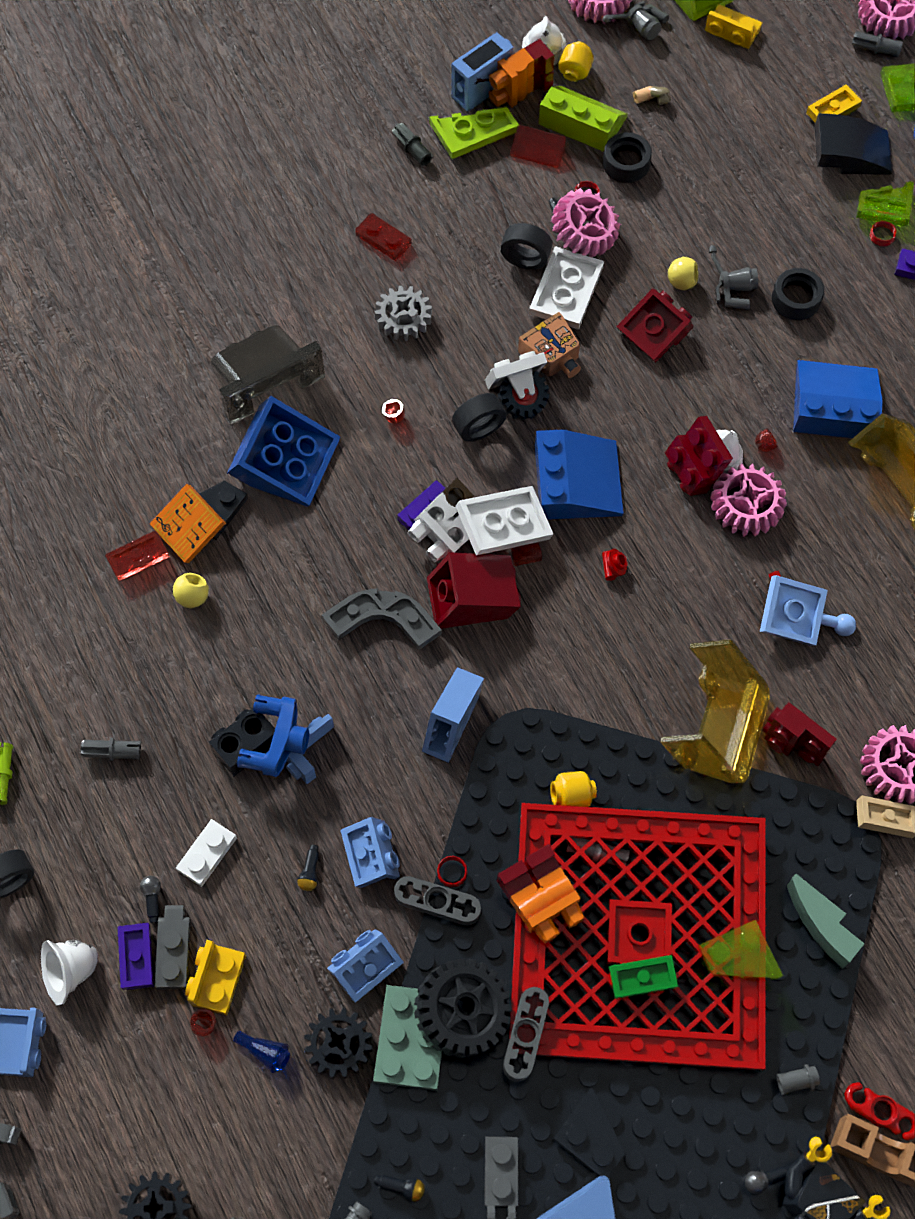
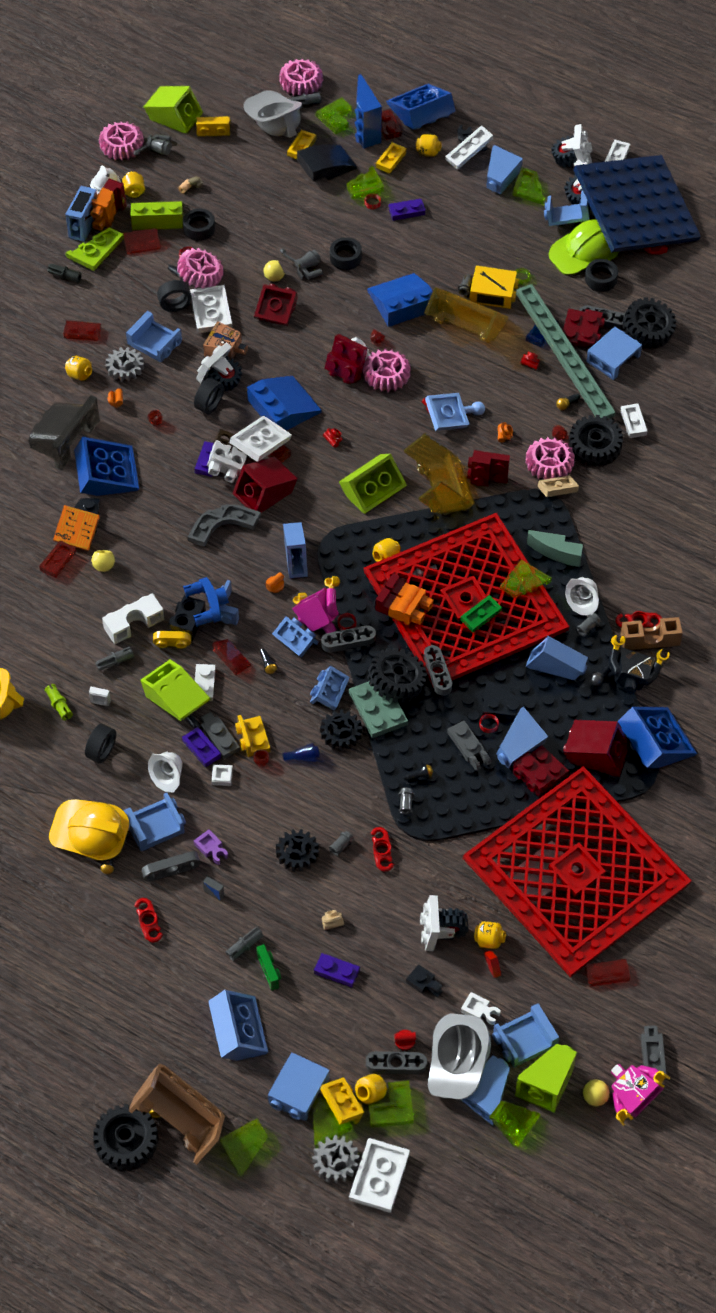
camera: 30 degrees left, 10 degrees down
none -> yellow head [65,356,92,381]
none -> white tile [89,687,111,706]
none -> white arch [102,593,165,644]
none -> orange plate [107,388,123,408]
none -> medium blue panel [126,311,182,362]
none -> lime slope [140,659,211,721]
none -> yellow plate [153,631,191,649]
none -> medium lavender plate [194,829,228,865]
none -> white tile [211,765,233,786]
none -> clear red slope [213,639,251,675]
none -> light grey piece [244,90,302,138]
none -> orange plate [266,572,284,593]
none -> dark pink torso [292,576,340,633]
none -> lime slope [339,454,407,514]
none -> red axle [479,714,499,733]
none -> orange plate [498,422,513,443]
none -> medium blue slope [526,636,588,680]
none -> white piece [565,577,599,615]

